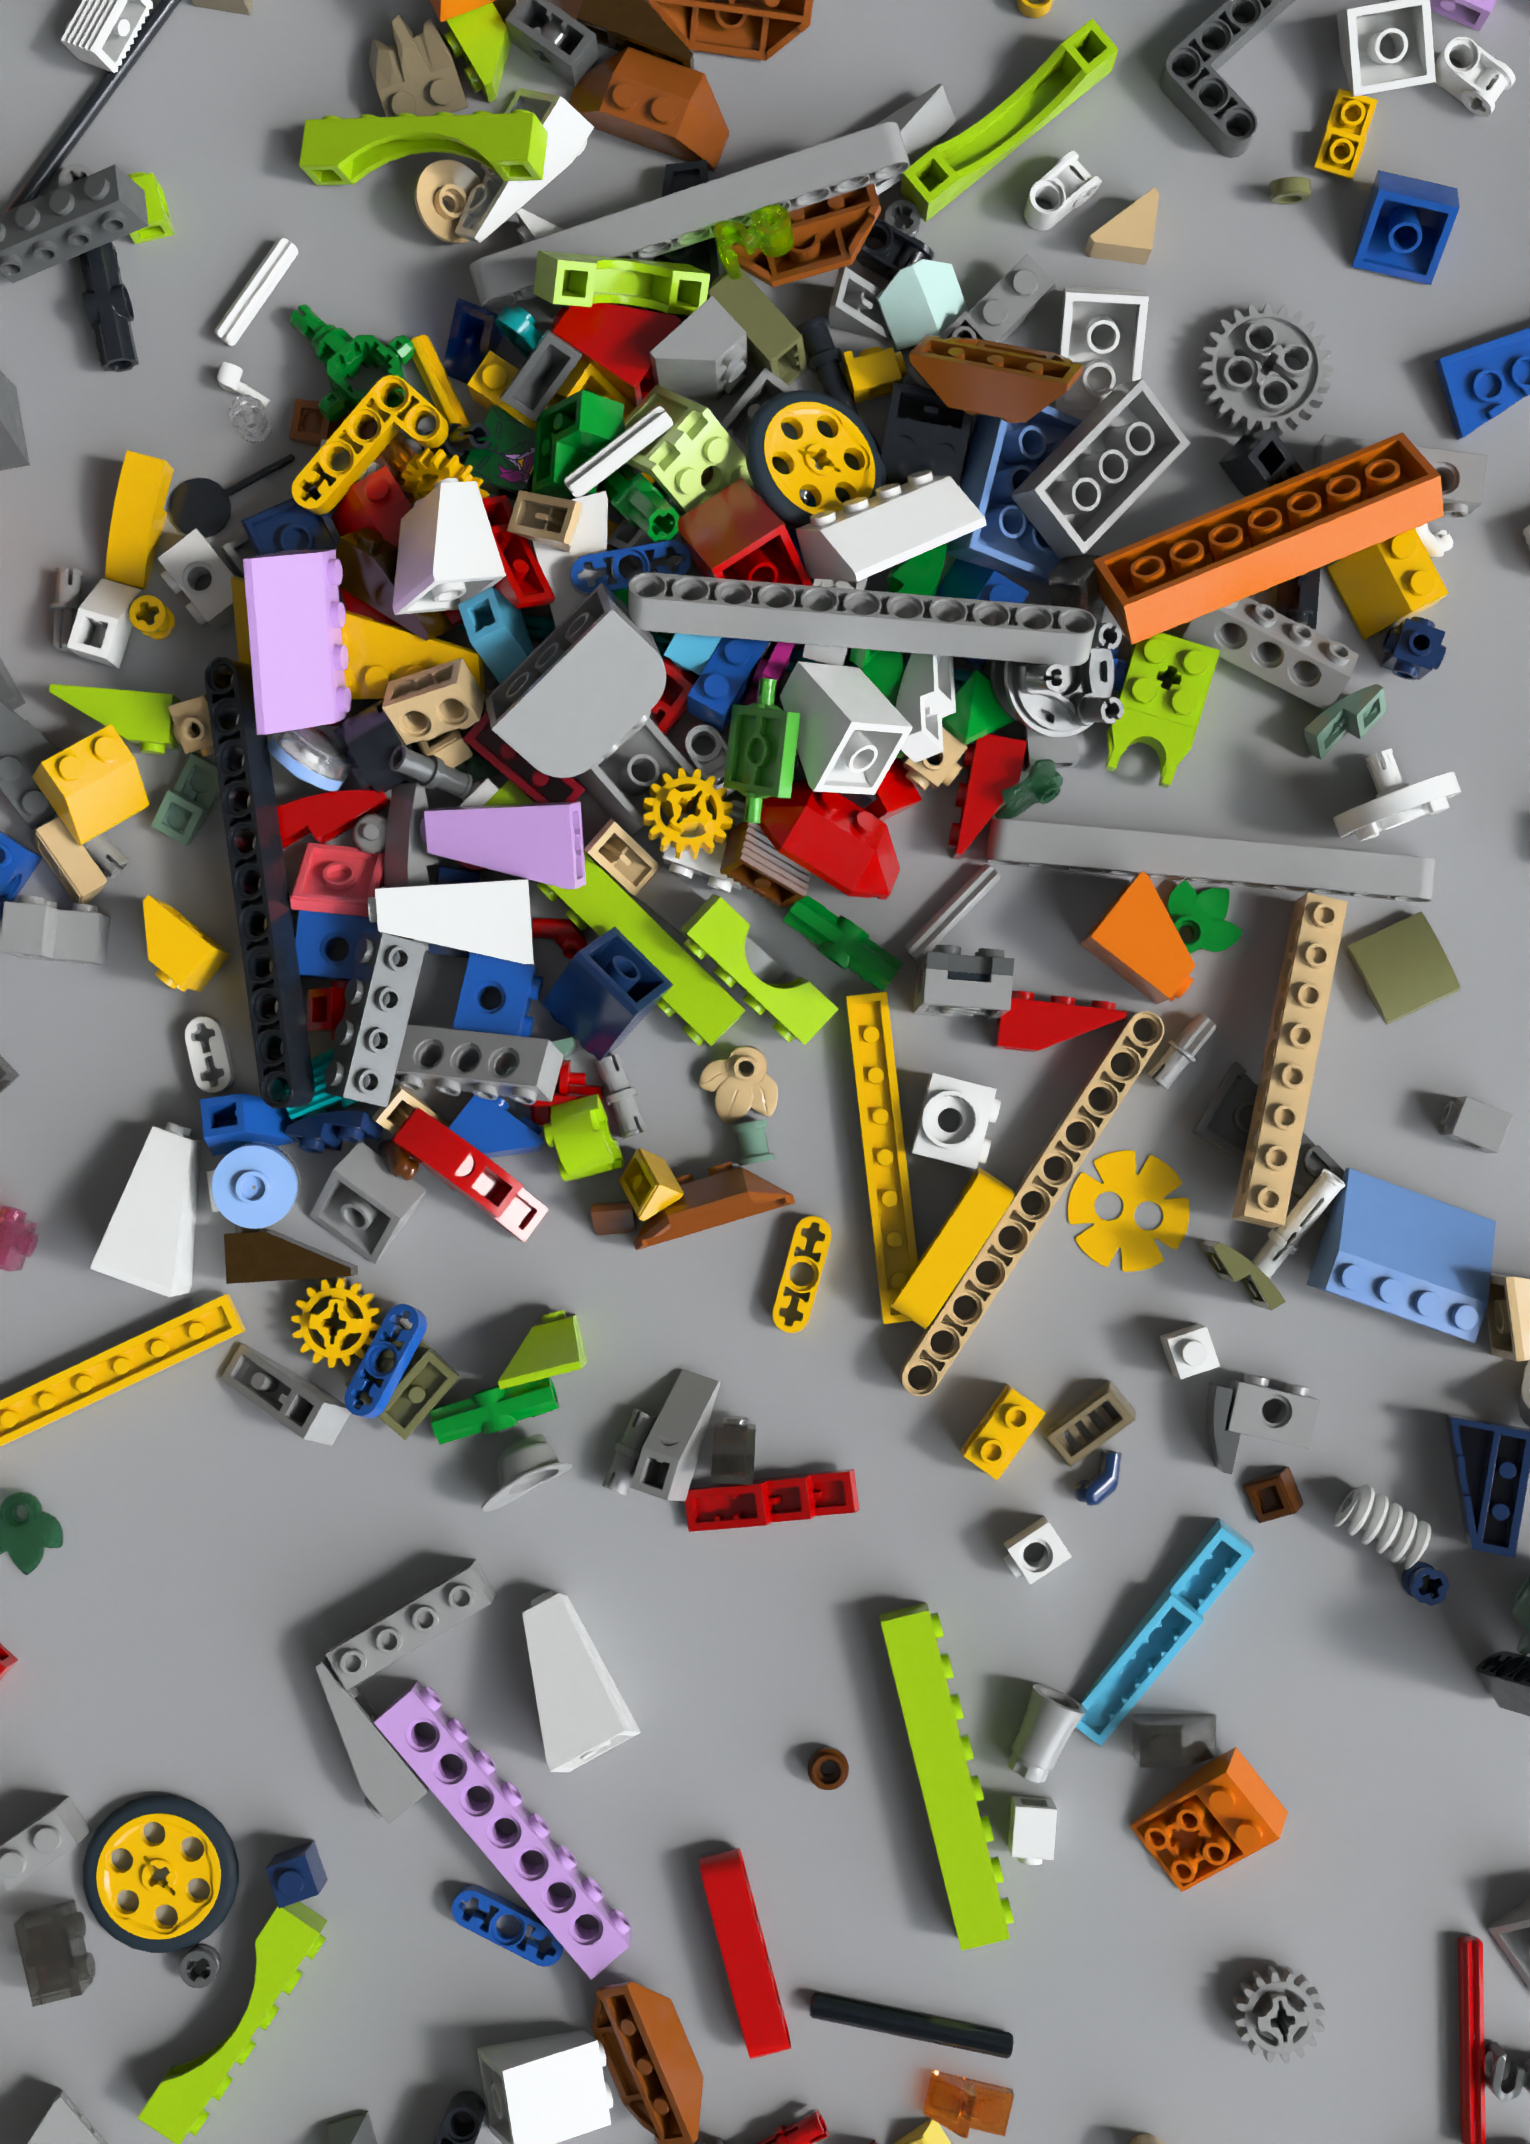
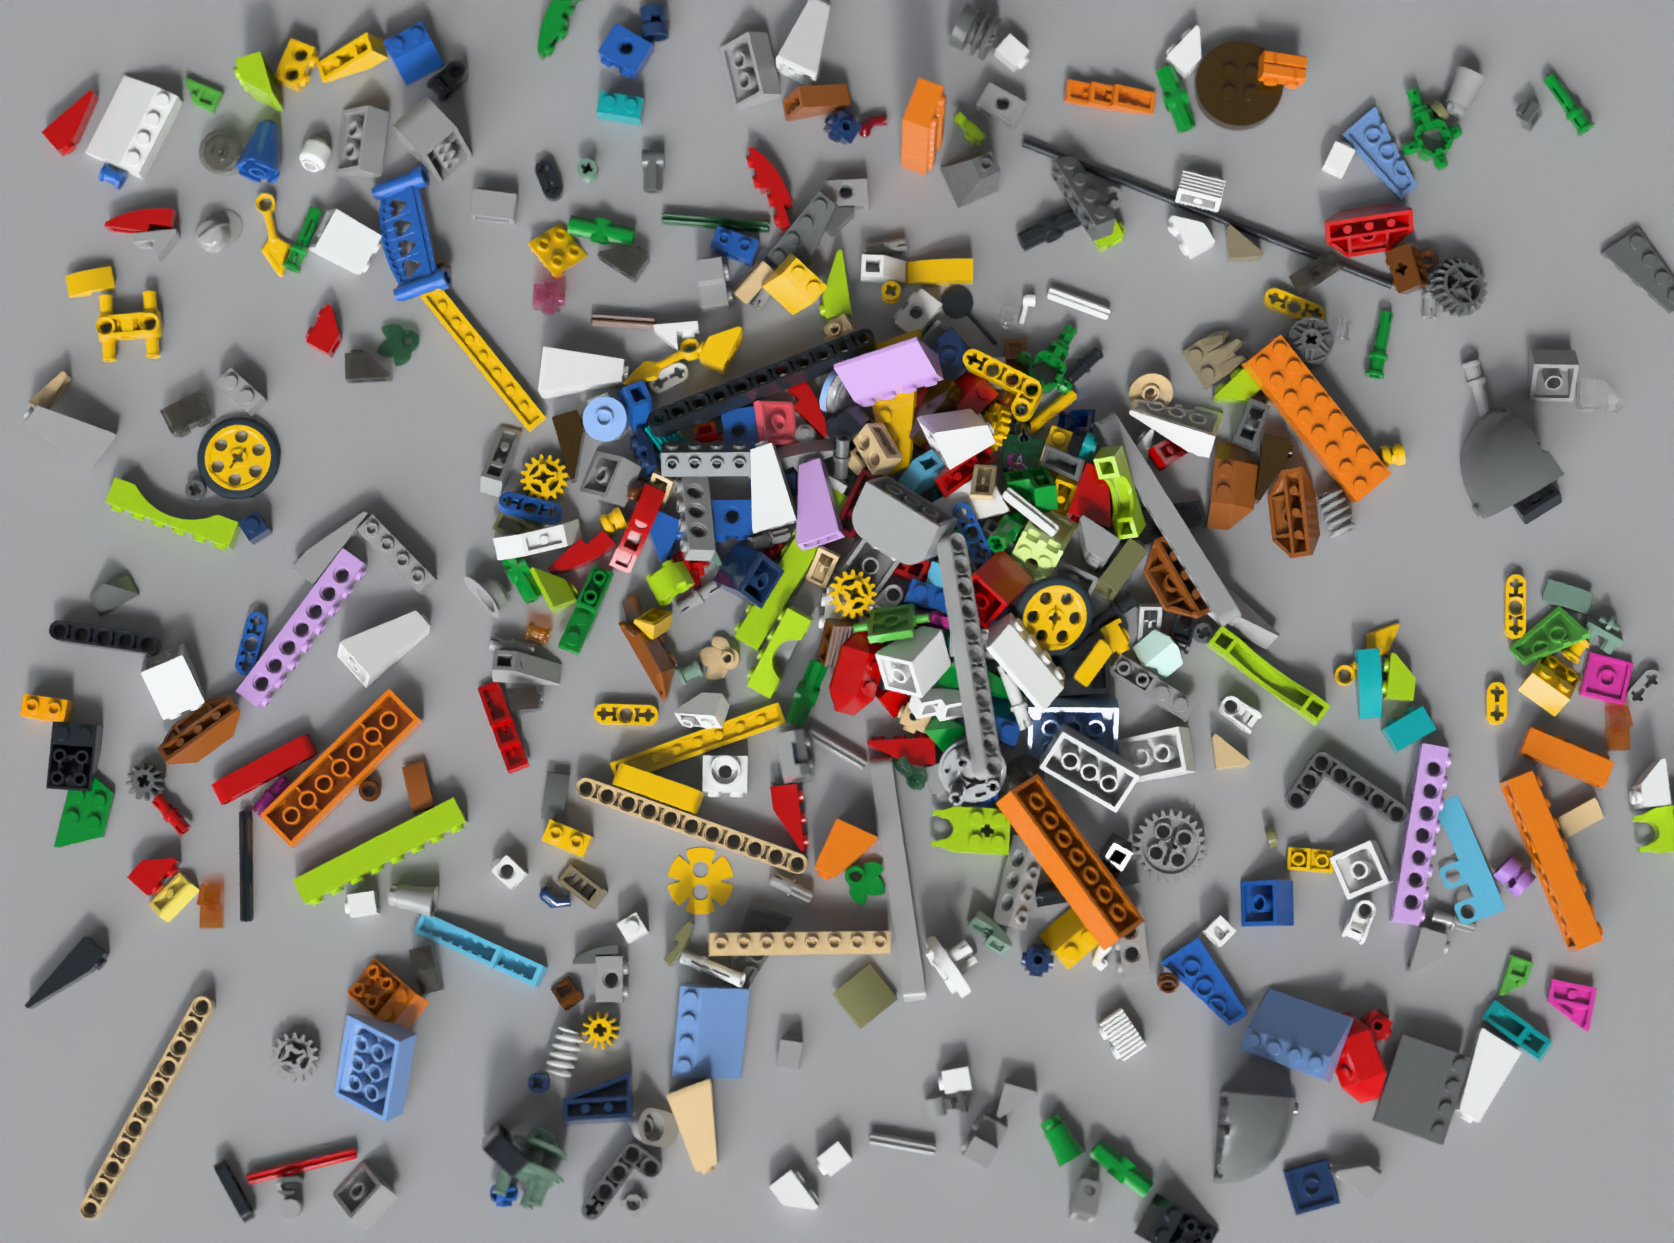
camera: 80 degrees right, 5 degrees down
sand green slope [151,752,220,846] -> none
lime arch [299,109,548,185] -> none
clear neon green leg [714,205,794,280] -> none
dark orange wedge [909,335,1083,423] -> none
none -> magenta pin [251,775,292,818]
none -> orange brick [260,689,424,849]
none -> medium blue slope [334,1013,417,1122]
none -> clear smoke slope [345,349,393,384]
none -> dark orange slope [402,761,435,814]
none -> white slope [493,519,583,560]
none -> clear orange bush [525,621,552,647]
none -> dark grey slope [541,771,570,822]
none -> red slope [547,530,616,575]
none -> green slope [558,565,614,656]
none -> yellow gear [582,1011,620,1049]
none -> axle [591,313,656,330]
none -> yellow wheel [598,507,627,535]
none -> yellow piece [623,339,700,386]
none -> white slope [654,321,699,352]
none -> white slope [674,692,730,729]
none -> light grey axle [747,528,791,550]
none -> white pin [997,665,1033,730]
none -> black axle [1064,347,1104,384]
none -> yellow slope [1073,640,1112,687]
none -> red slope [1148,439,1188,471]
none -> reddish brown plate [1157,972,1180,993]
none -> white slope [1167,215,1215,259]
none -> white brick [1202,915,1236,948]

